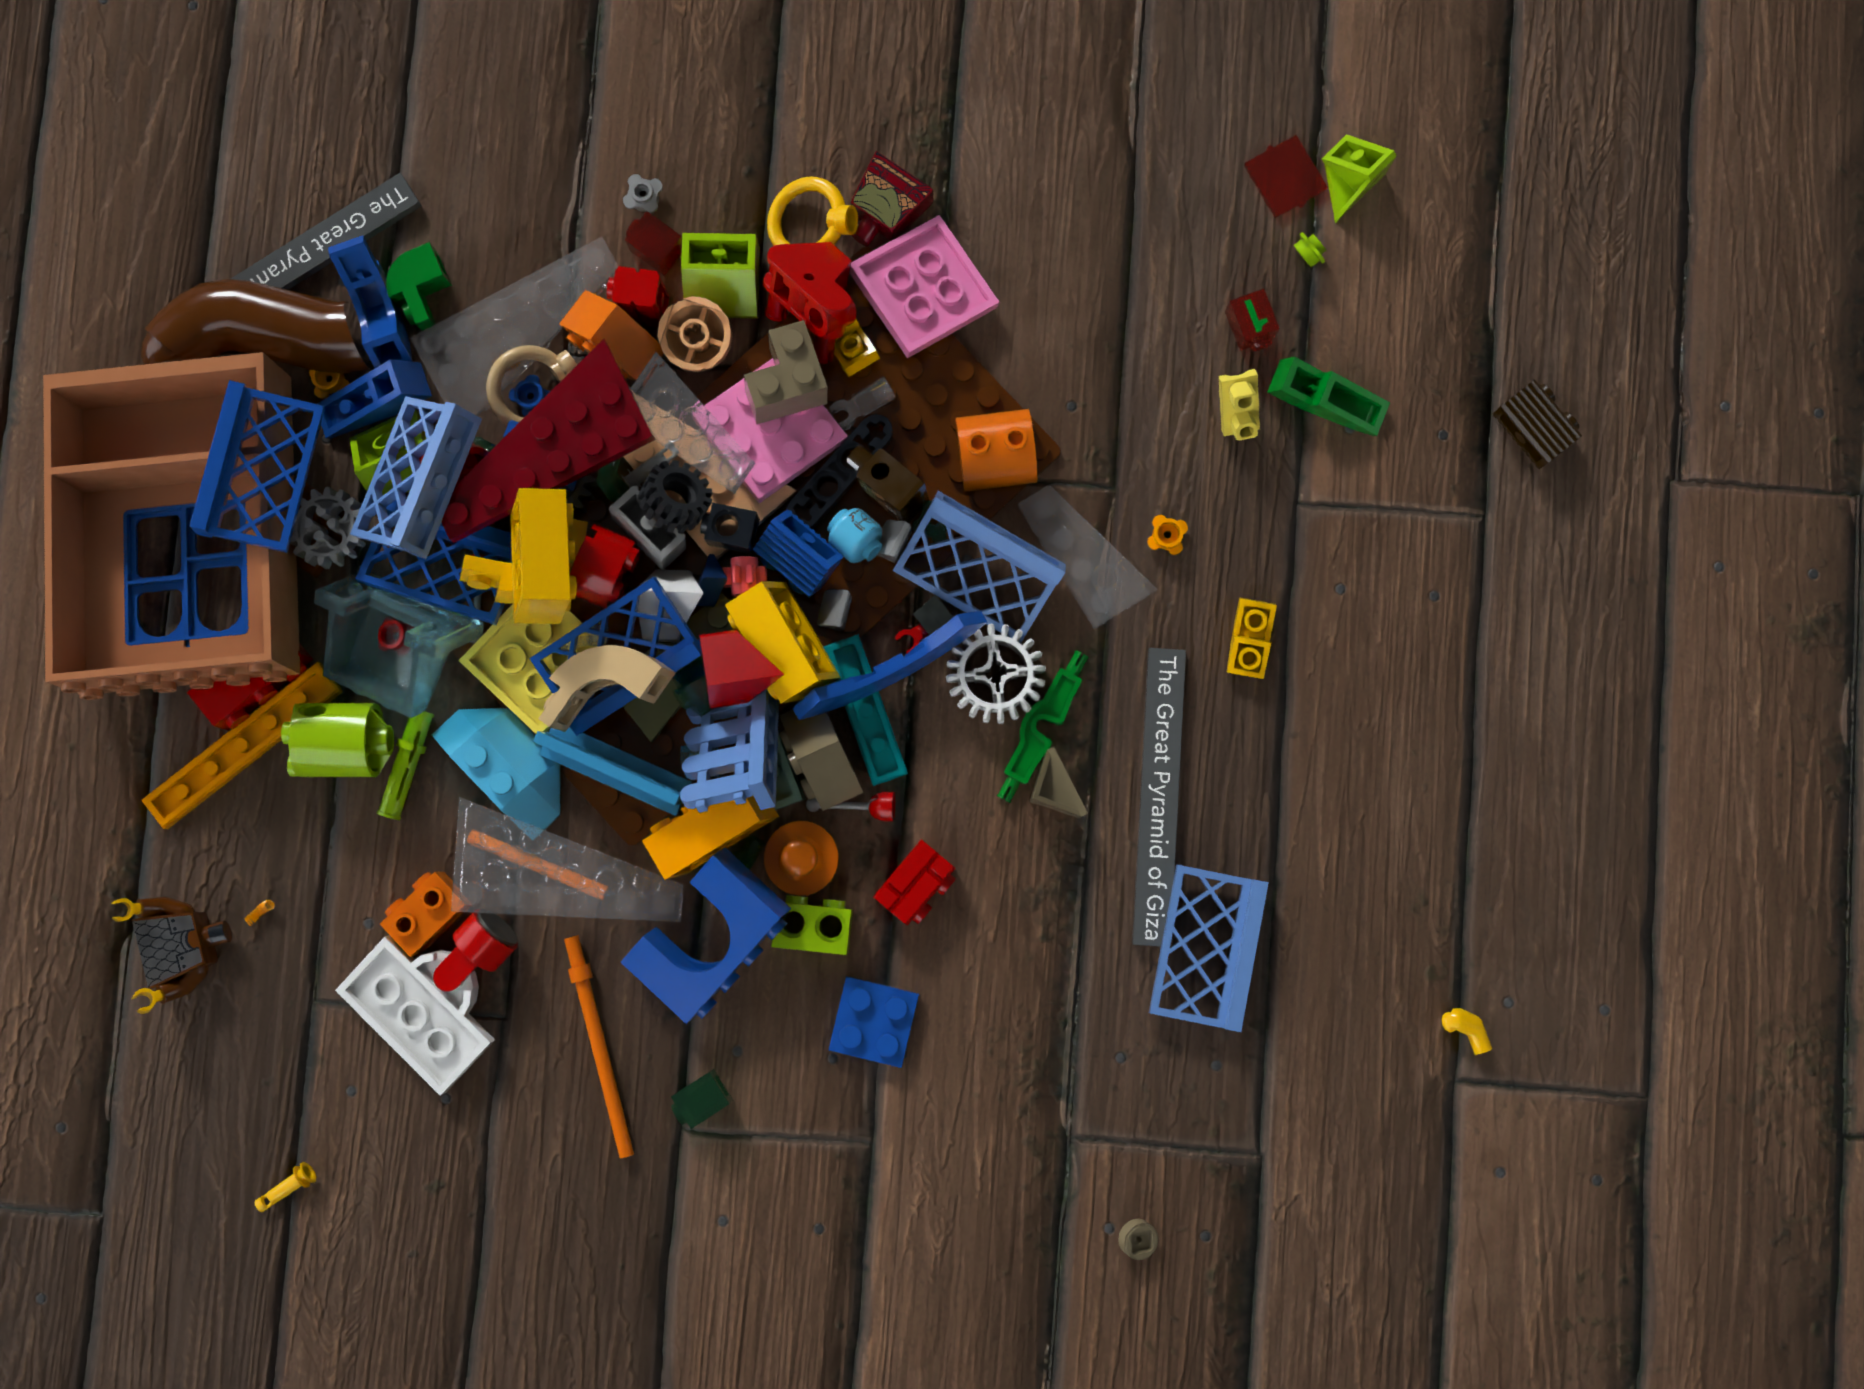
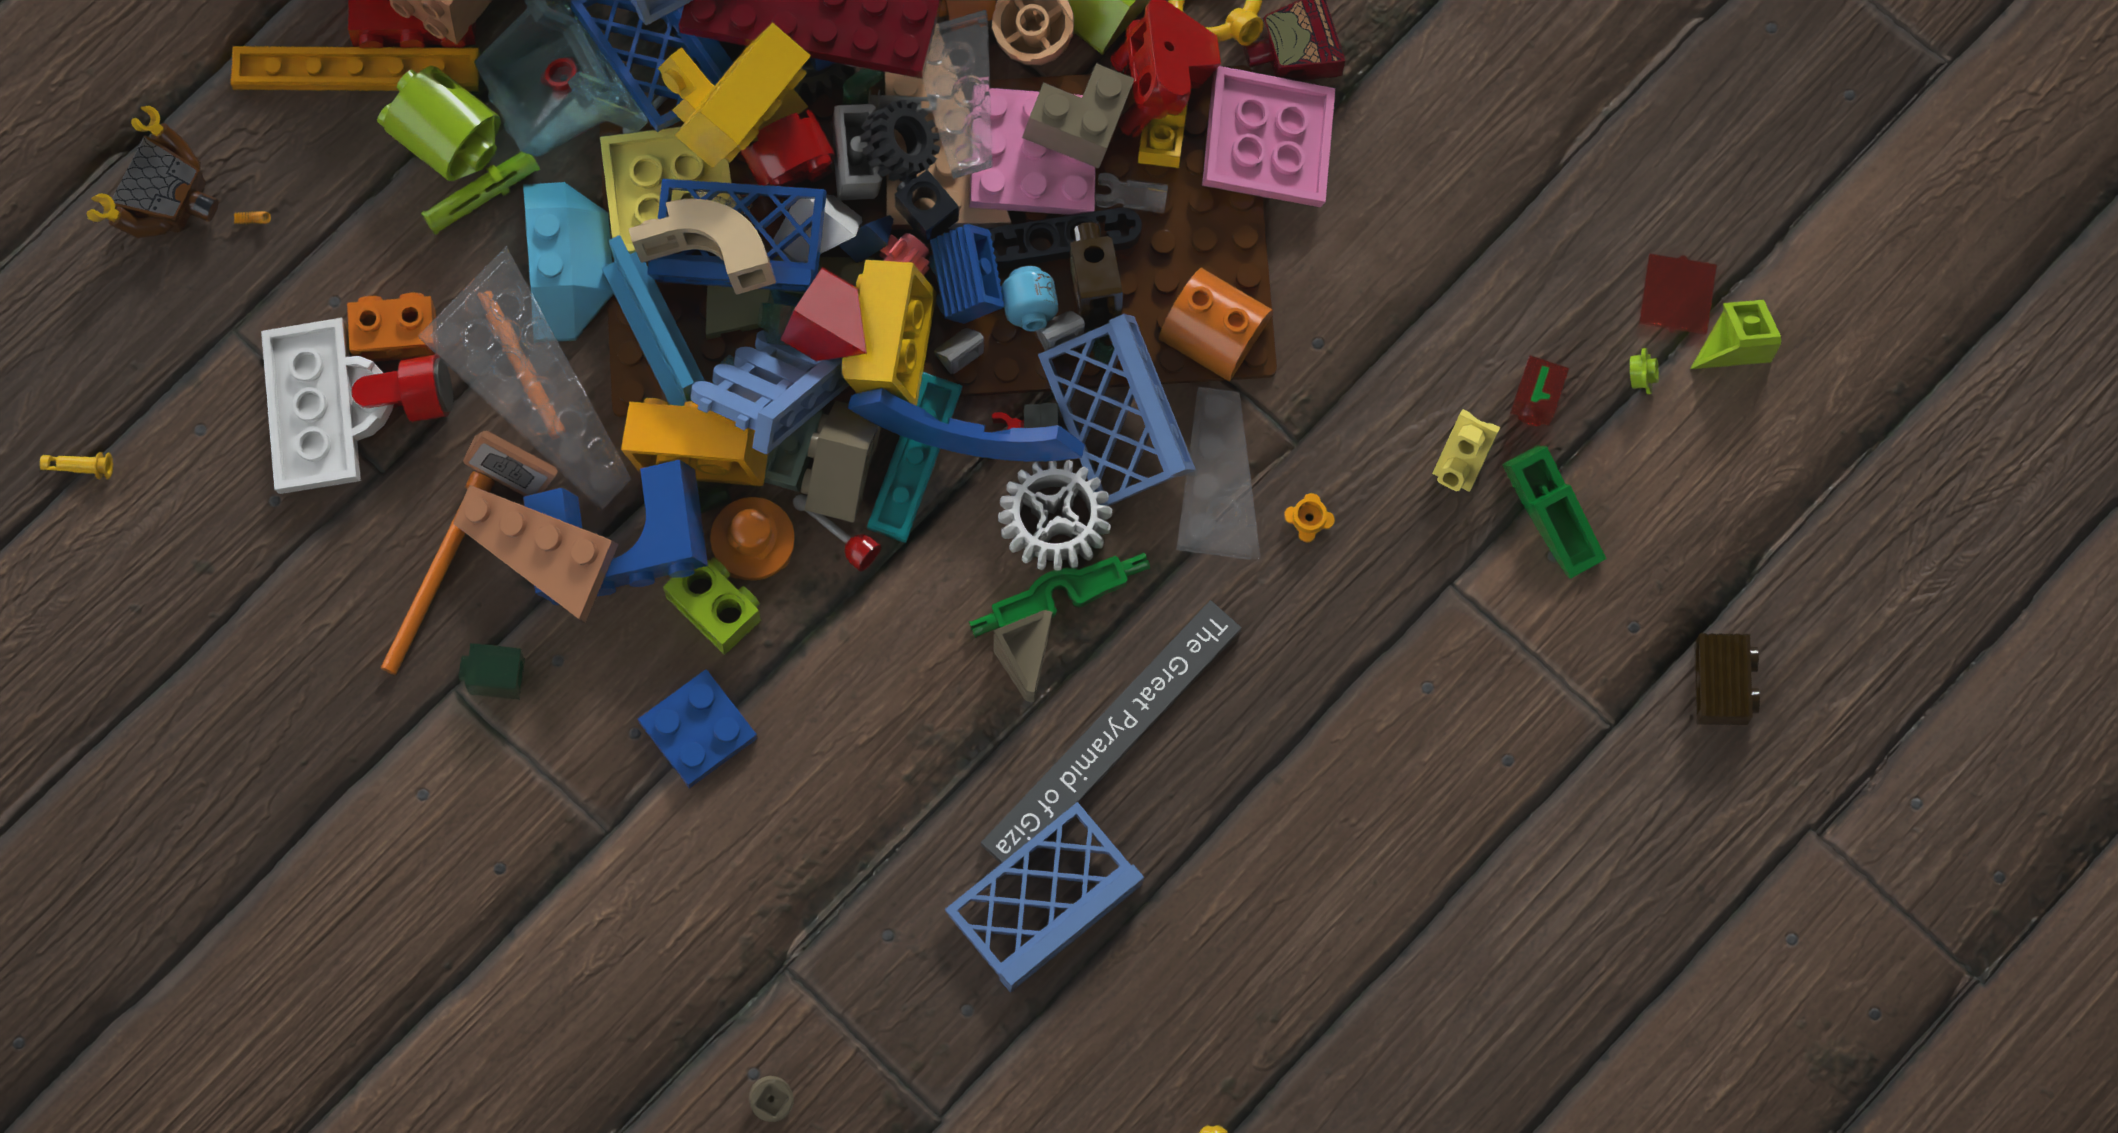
camera: 30 degrees right, 10 degrees down
red brick [873,839,956,926] -> none
yellow slope [1227,597,1277,679] -> none
none -> nougat wing [453,485,618,622]
none -> slope [463,430,558,496]

